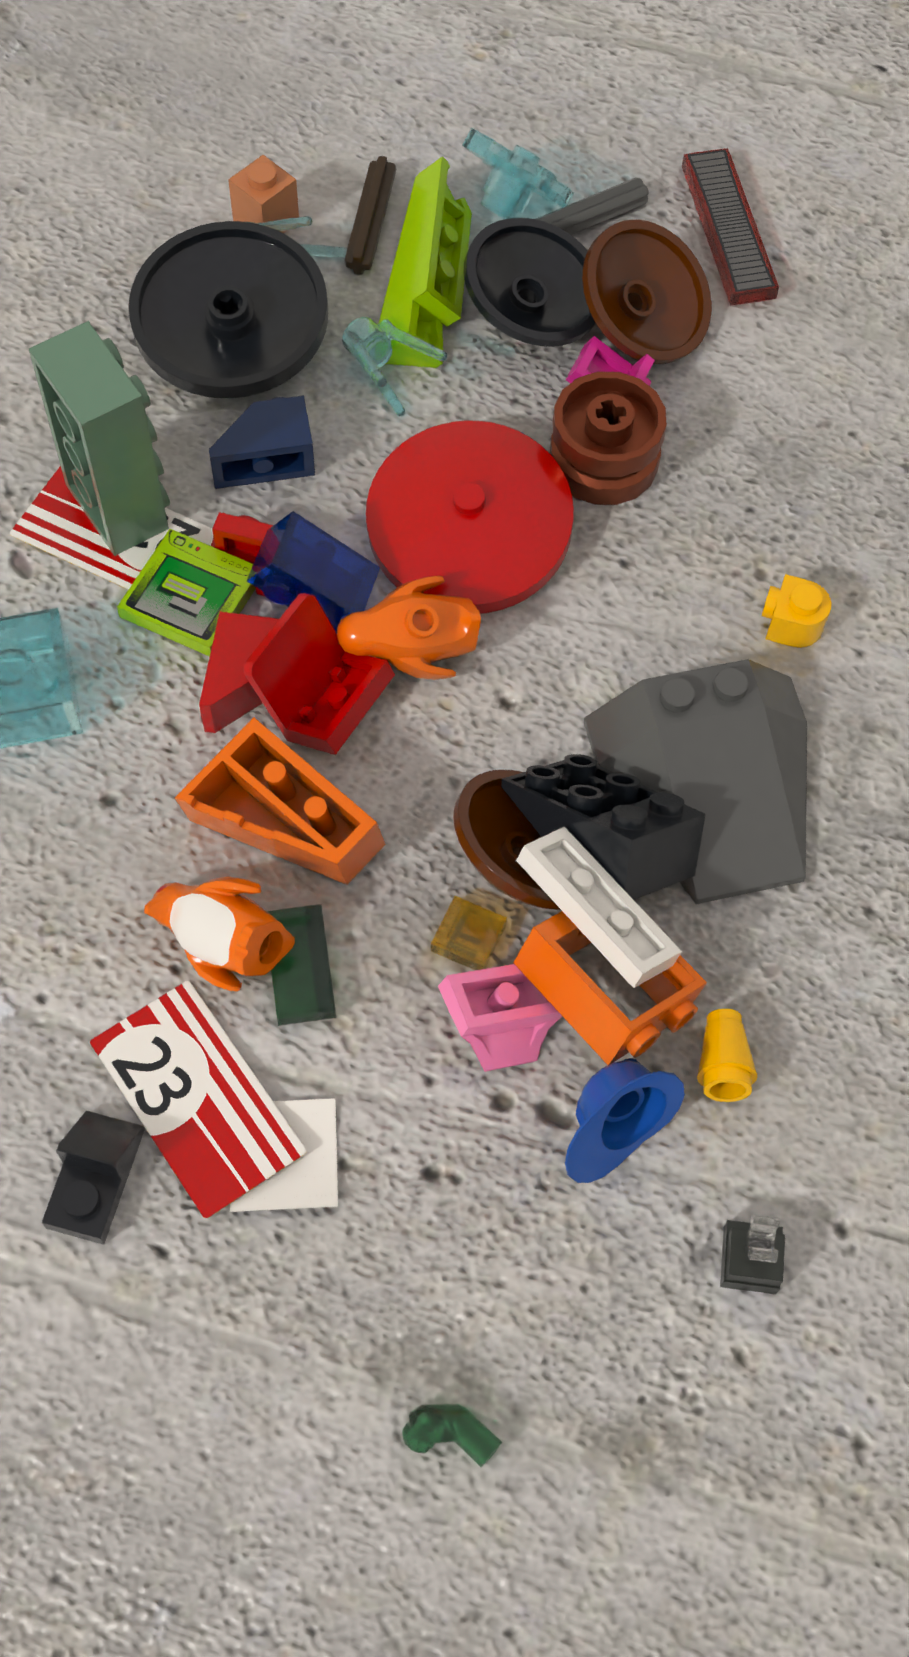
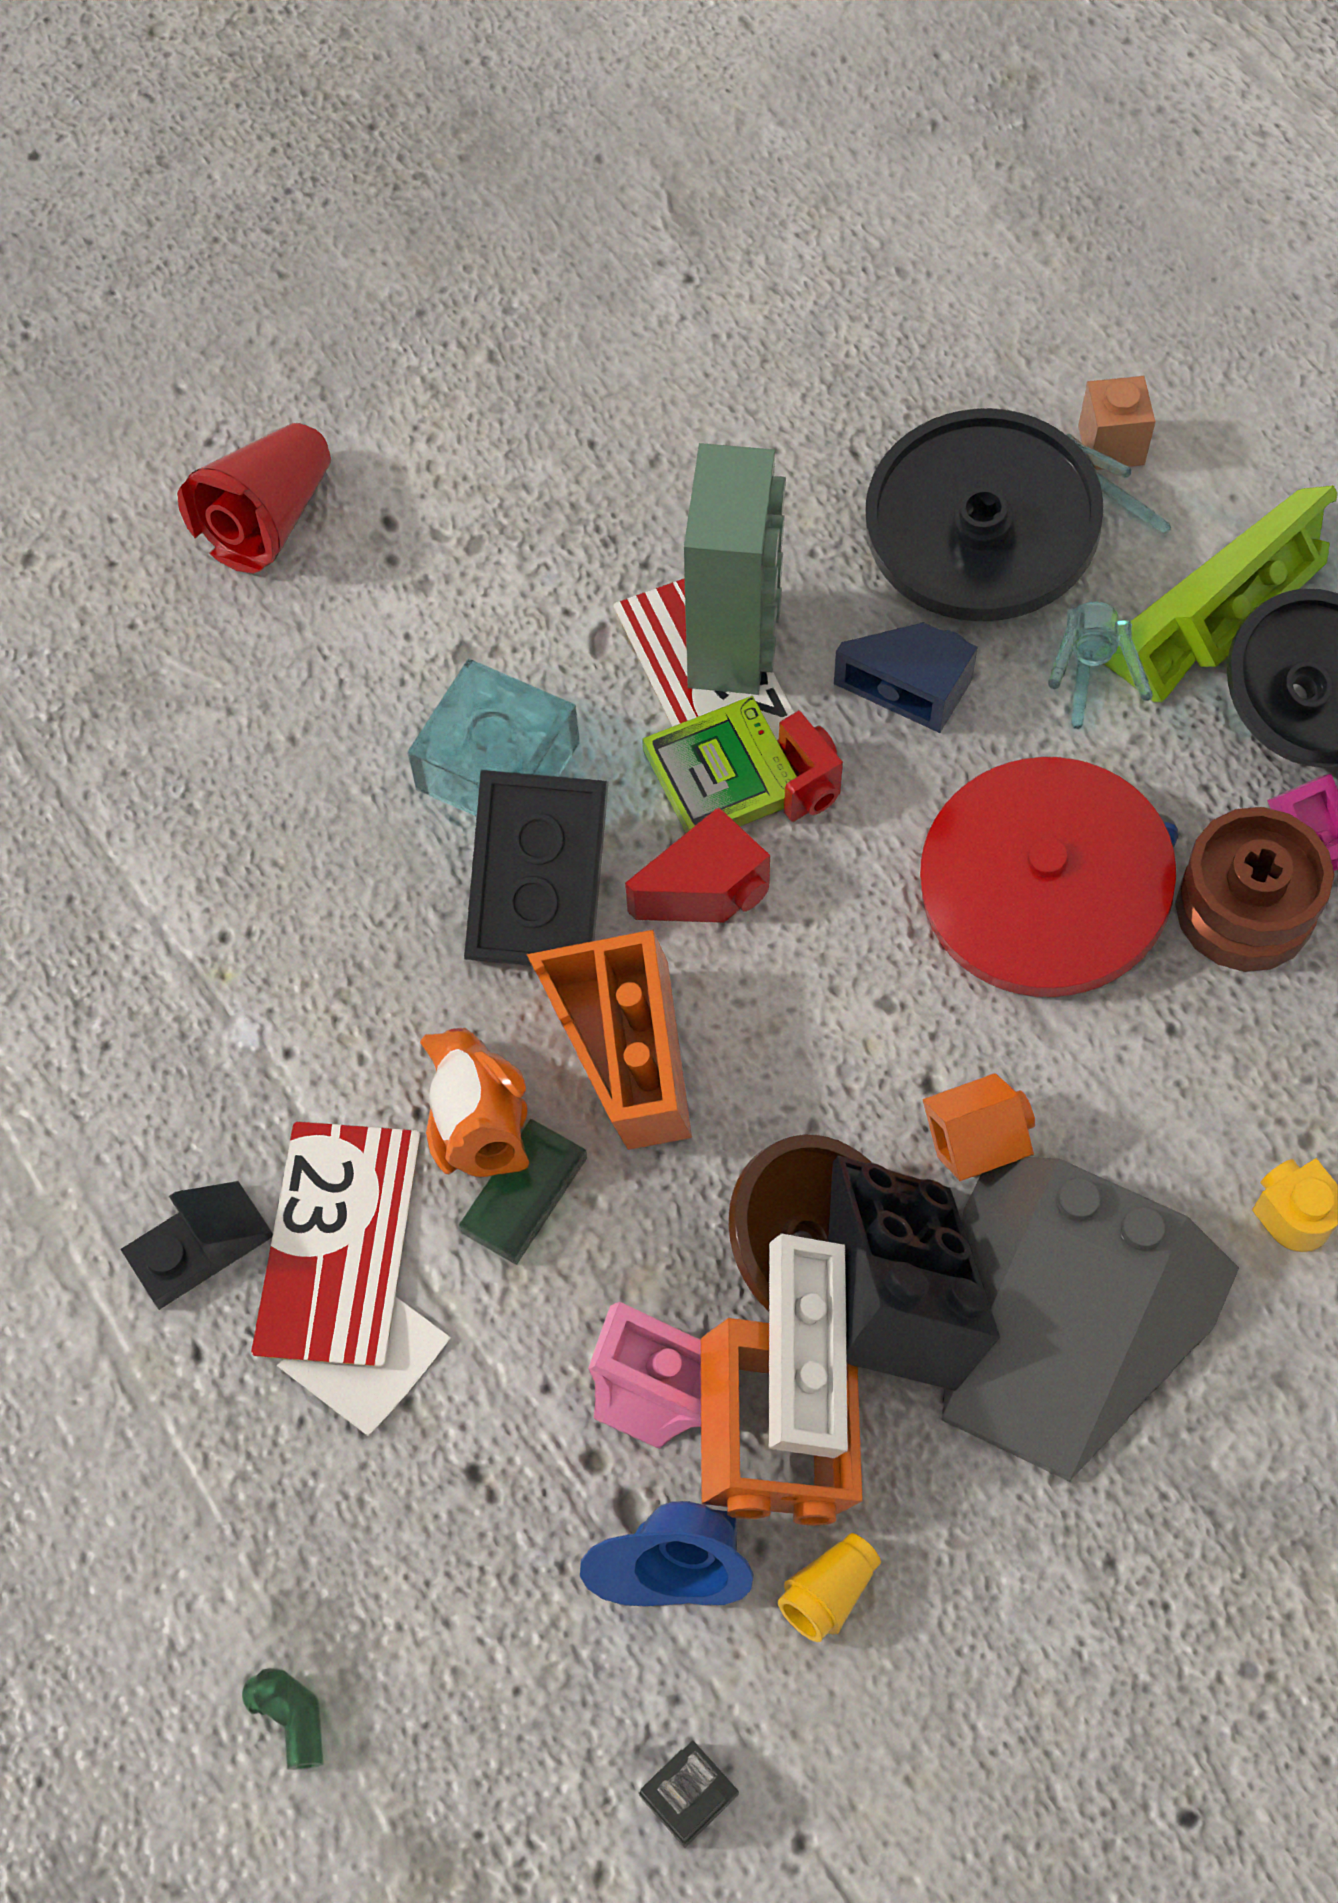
camera: 45 degrees right, 0 degrees up
red bracket [243,593,395,755] -> none
clear blue brick [247,511,380,633] -> none
orange animal [337,576,481,680] -> none
dark brown axle [344,156,397,275] -> none
clear yellow tile [431,896,507,970] -> none
none -> black tile [464,770,609,966]
none -> orange brick [922,1073,1035,1181]

